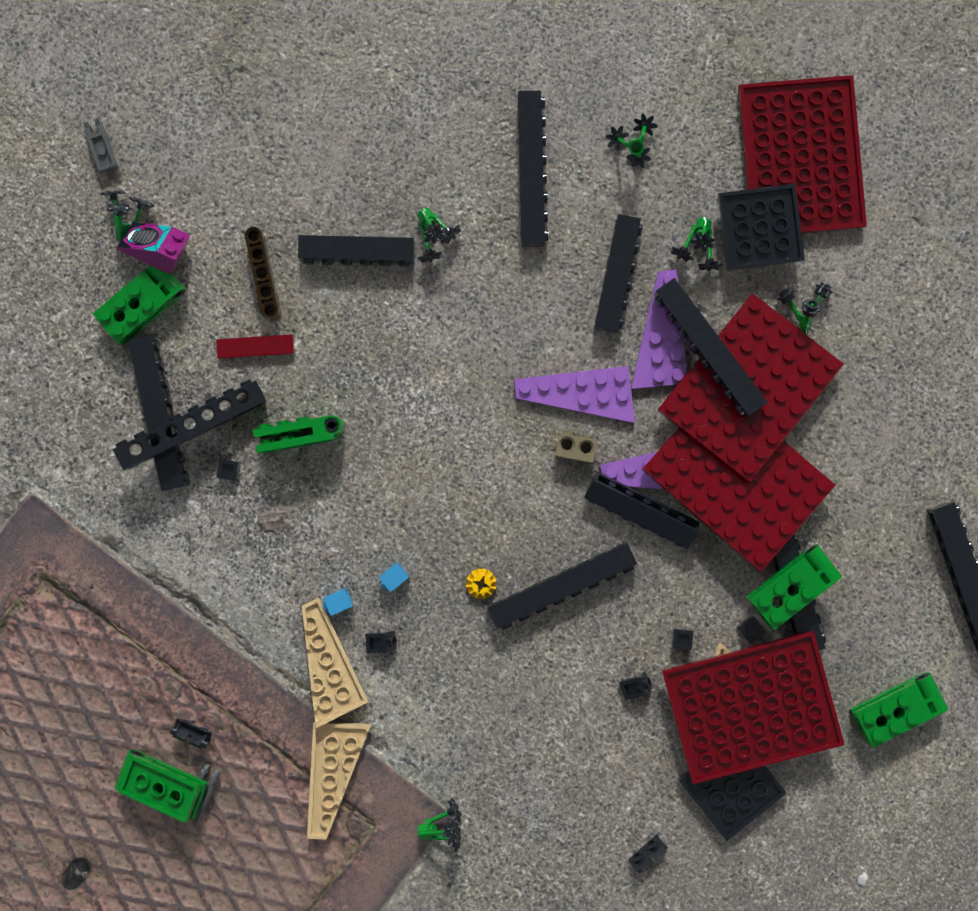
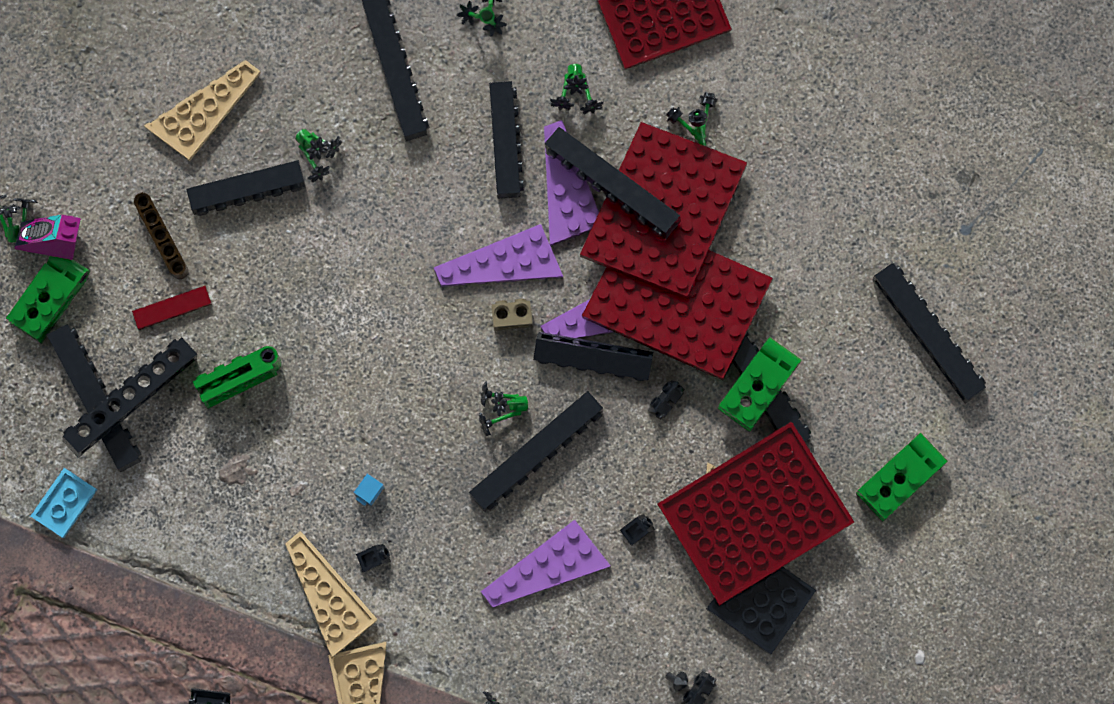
camera: 10 degrees left, 10 degrees down
black plate [216,459,240,481] -> none
dark azure brick [322,588,354,616] -> none
yellow gear [466,569,497,599] -> none
black plate [672,628,694,650] -> none
black plate [717,184,805,271] -> none
black plate [737,616,765,643] -> none
none -> medium azure plate [31,468,97,539]
none -> tan wing [144,60,261,161]
none -> plant [479,381,528,436]
none -> medium lavender wing [481,520,611,608]
none -> black hinge [648,380,685,420]
none -> black plate [665,671,688,691]

